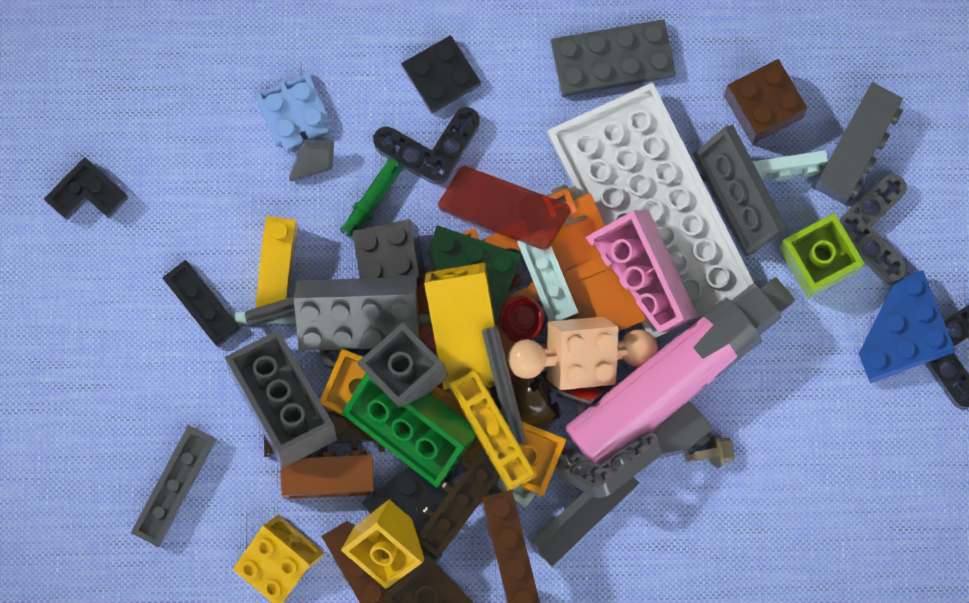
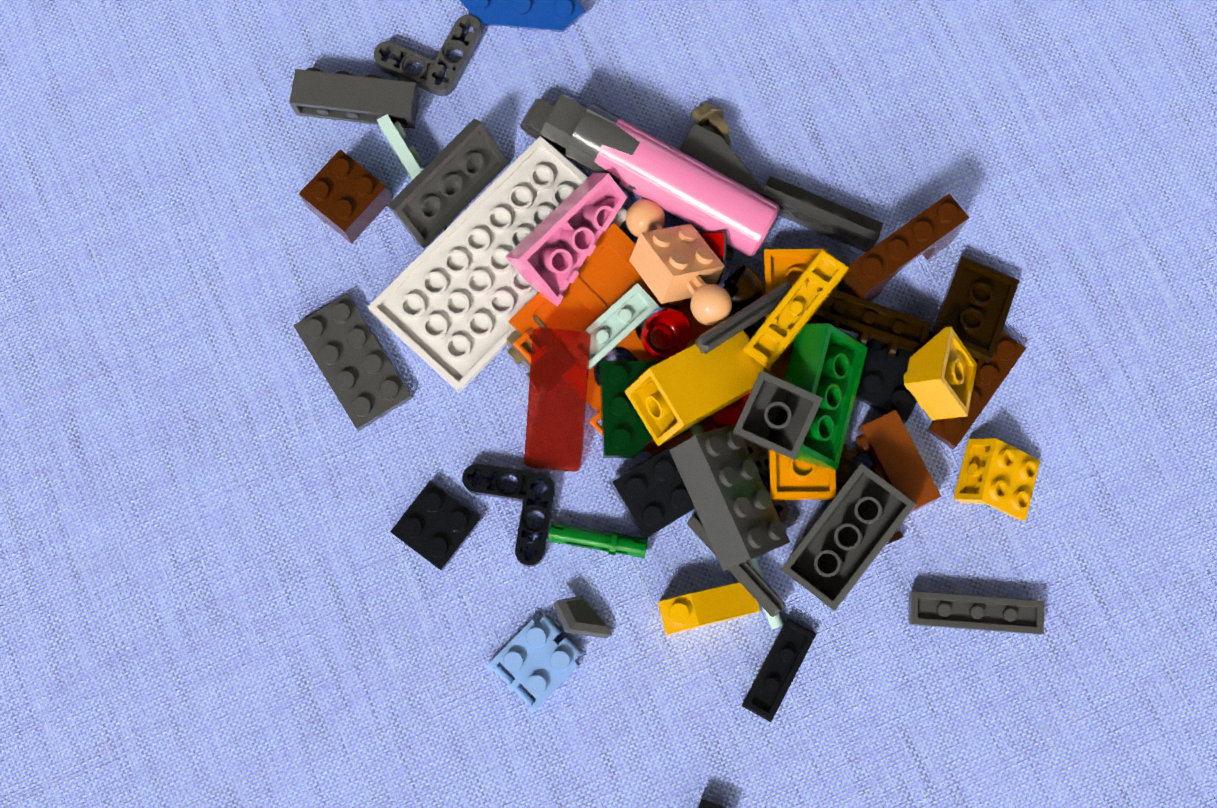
camera: 110 degrees left, 0 degrees up
dark grey beam [554,433,663,498] -> none
lime brick [778,212,865,299] -> none

